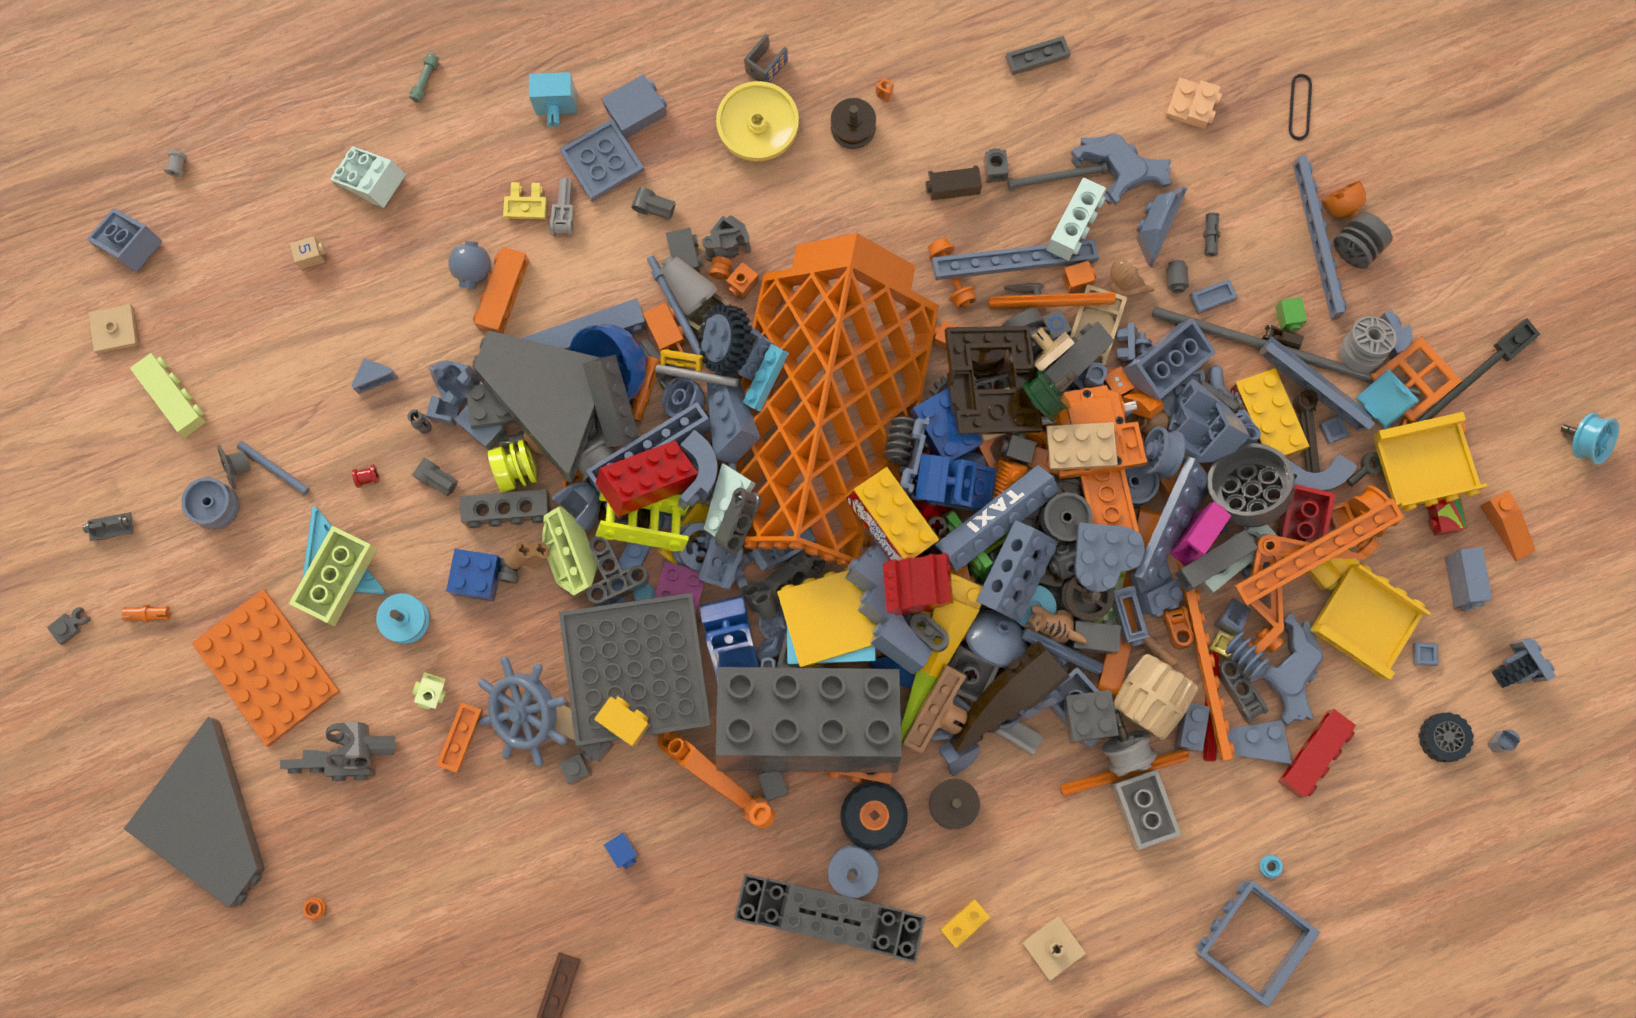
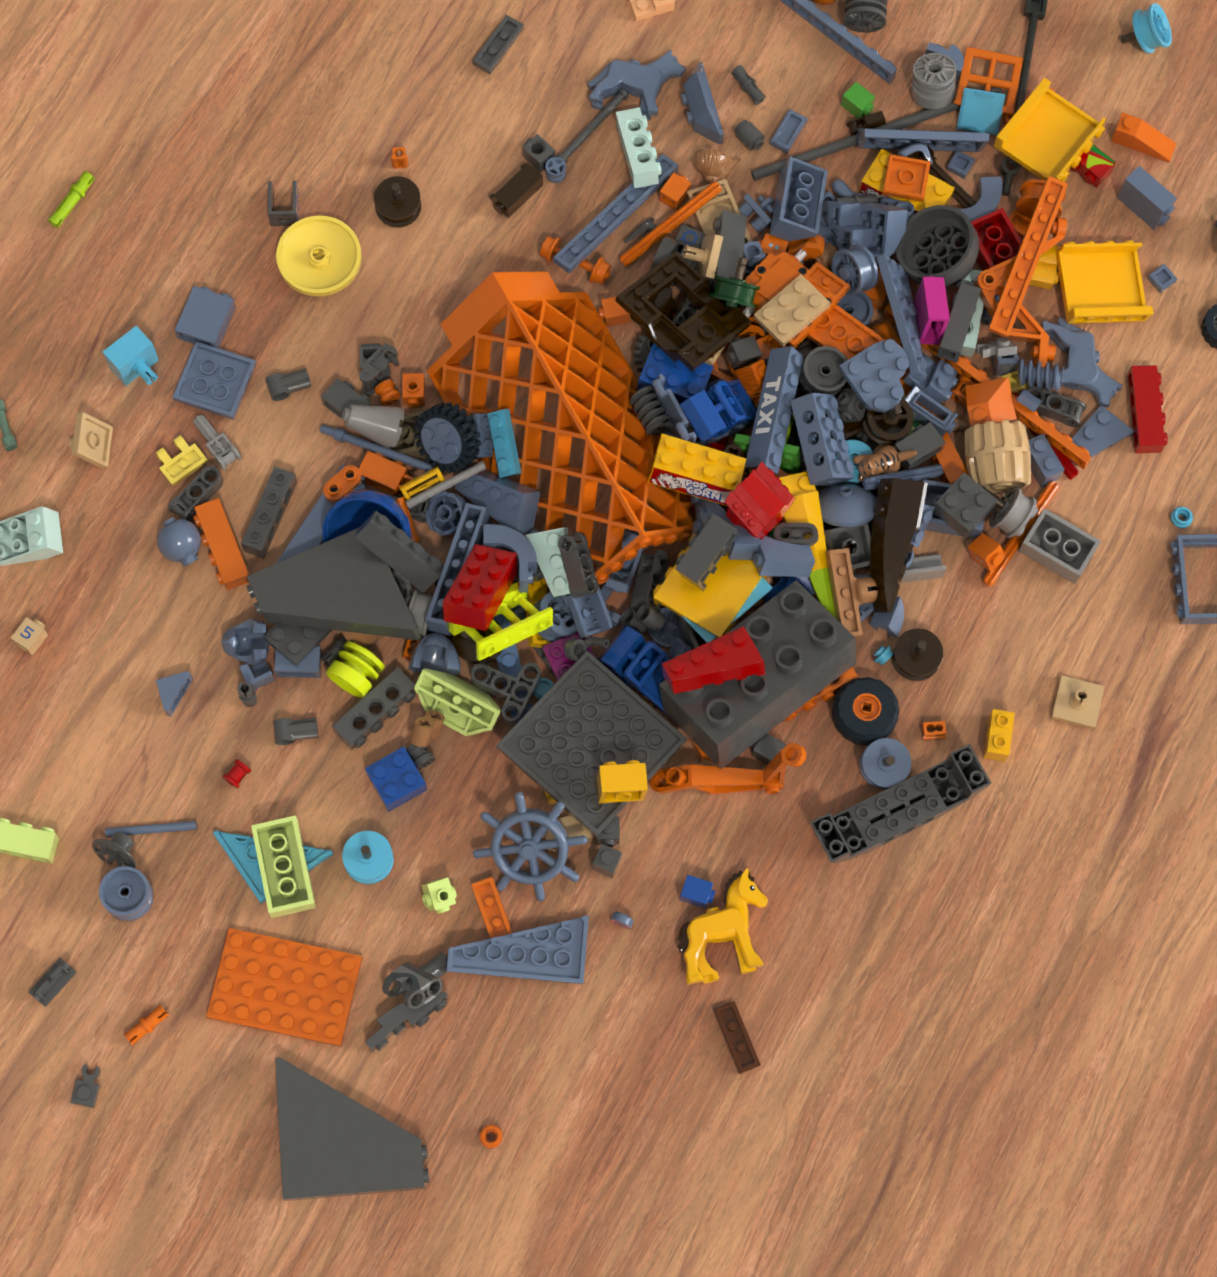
camera: 45 degrees left, 5 degrees down
none -> tan tile [69,412,113,468]
none -> dark grey piece [167,466,223,521]
none -> dark grey brick [241,467,297,559]
none -> orange plate [323,465,362,503]
none -> sand blue wing [446,915,589,984]
none -> sand blue wheel [545,157,566,183]
none -> dark grey plate [565,636,610,661]
none -> sand blue tile [610,911,634,929]
none -> red wedge [662,626,765,694]
none -> dark grey wedge [675,514,739,591]
none -> yellow animal [677,868,768,985]
none -> medium azure plate [873,645,893,665]
none -> orange tile [882,154,931,202]
none -> sand blue hair [897,142,933,165]
none -> orange piece [921,721,947,740]
none -> orange slope [966,377,1017,426]
none -> orange brick [967,533,1006,572]
none -> light grey plate [976,338,1017,358]
none -> sand blue tile [1017,389,1041,412]

